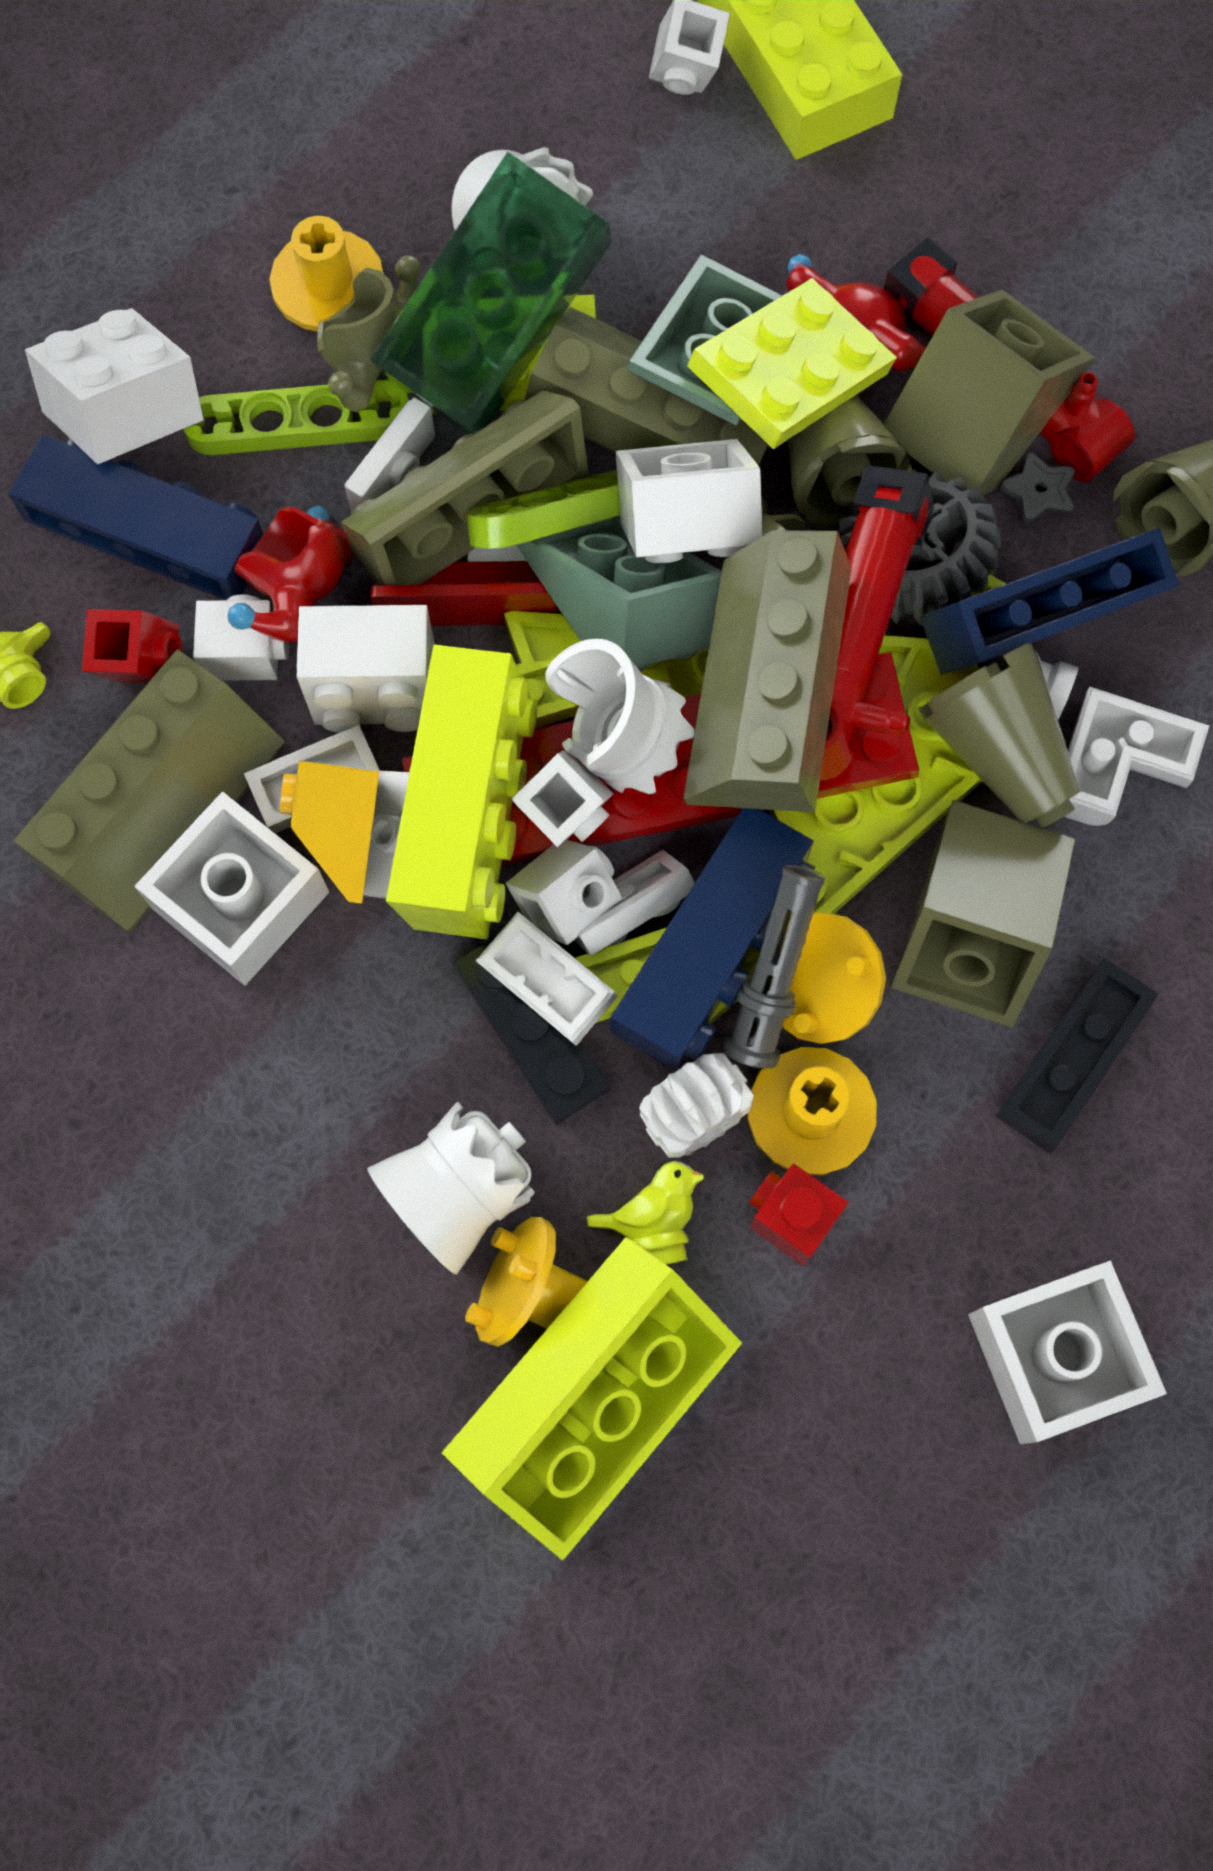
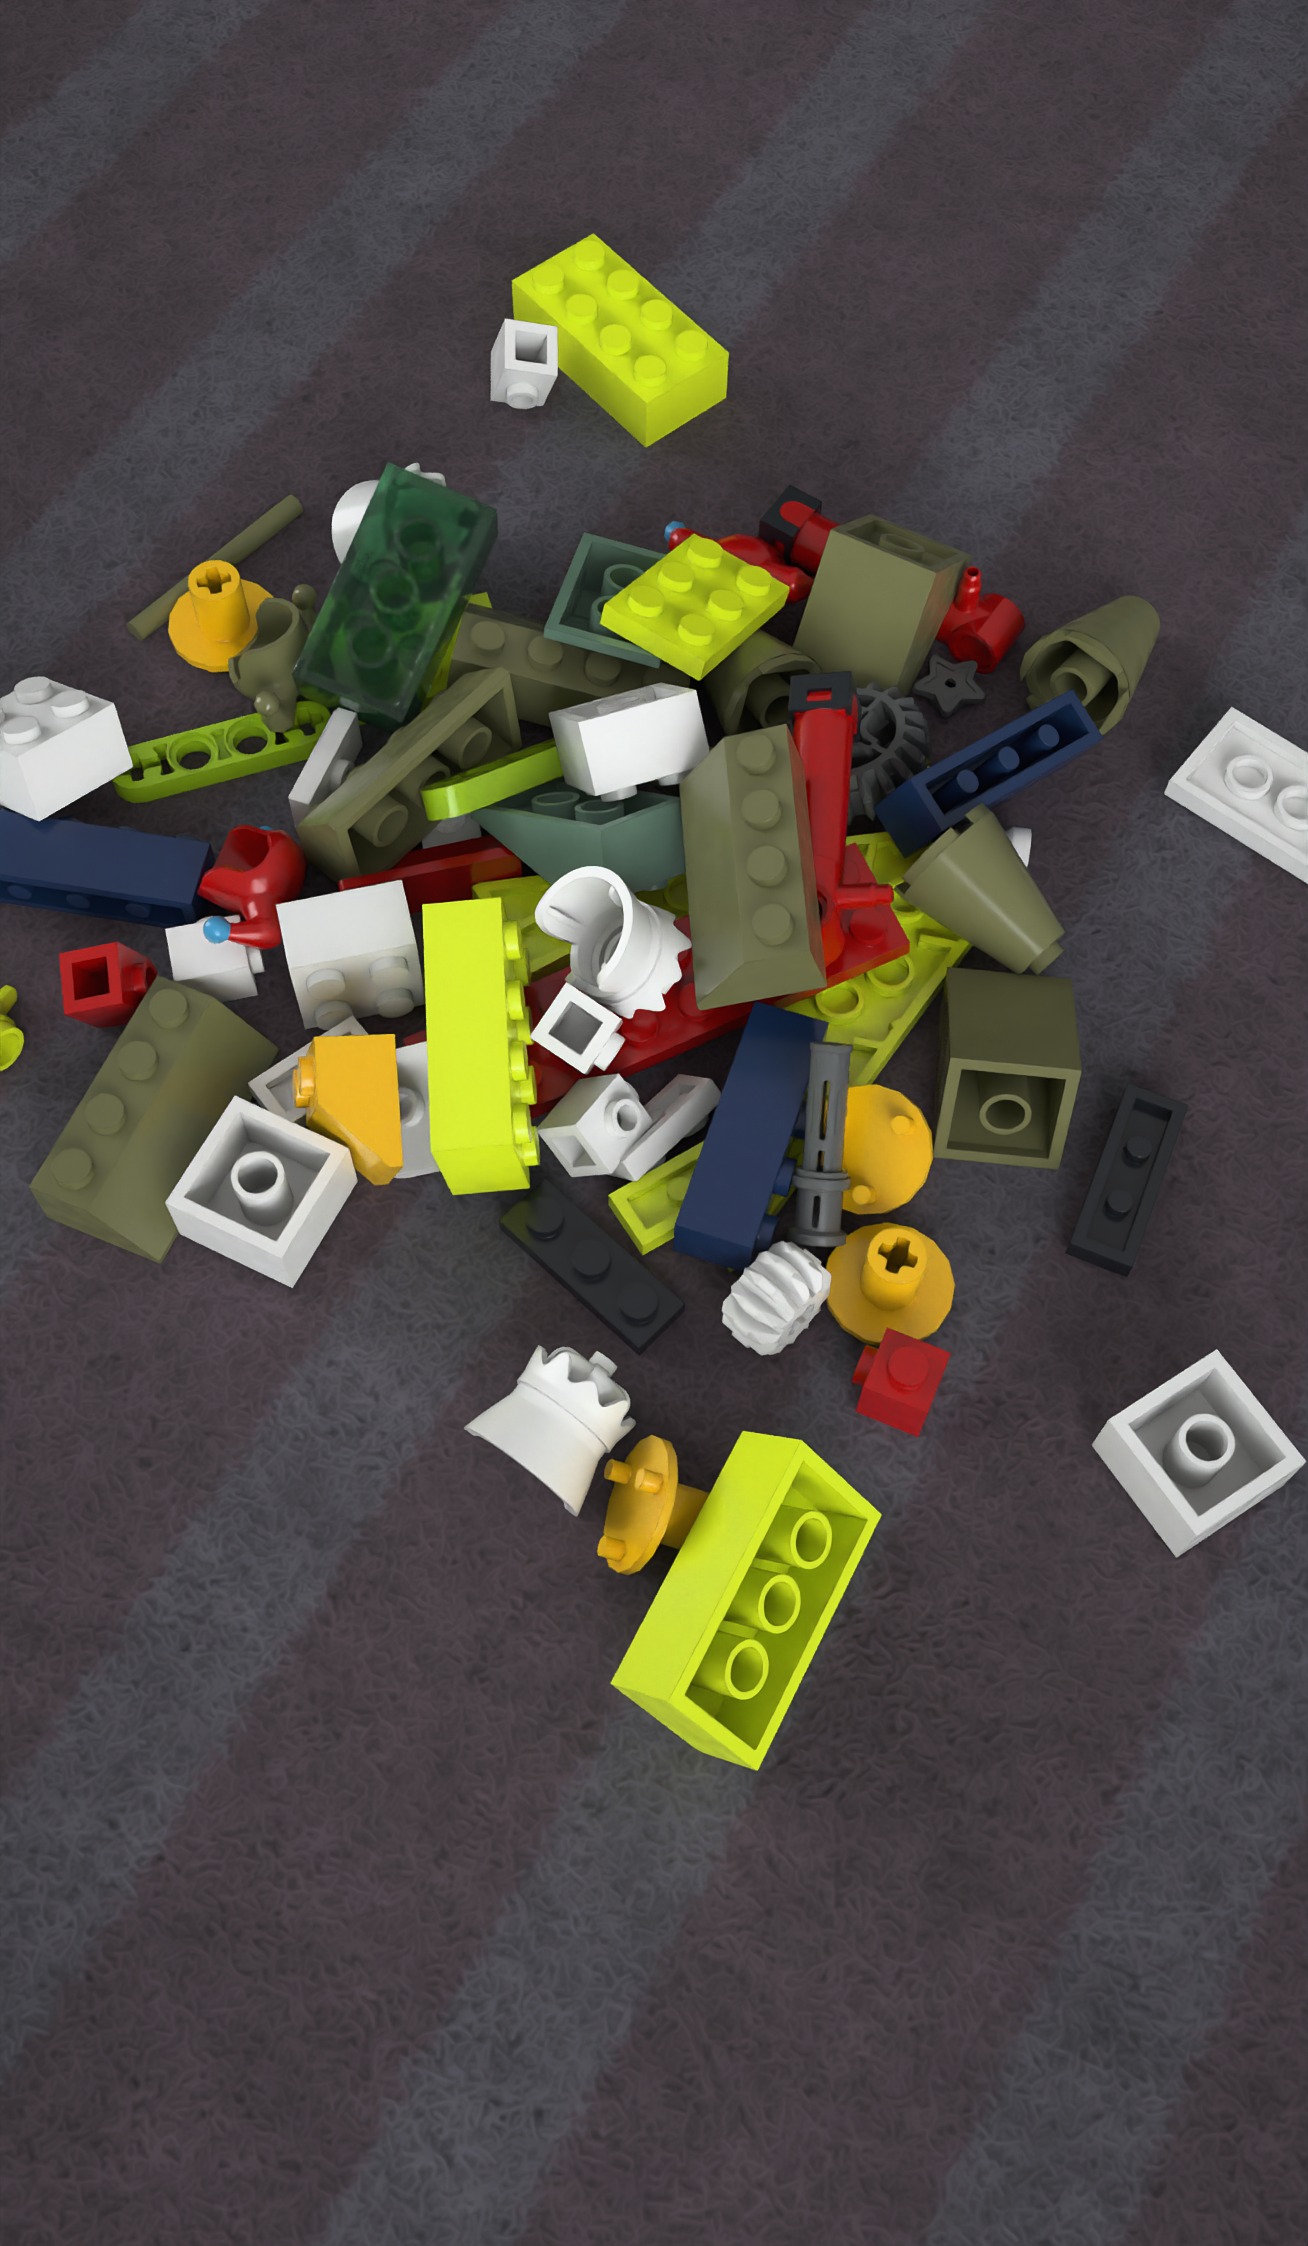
camera: 15 degrees left, 10 degrees down
white plate [476,912,618,1046] -> none
neon yellow animal [587,1161,704,1265] -> none
white brick [1064,686,1209,826] -> none
none -> olive bar [126,494,303,641]

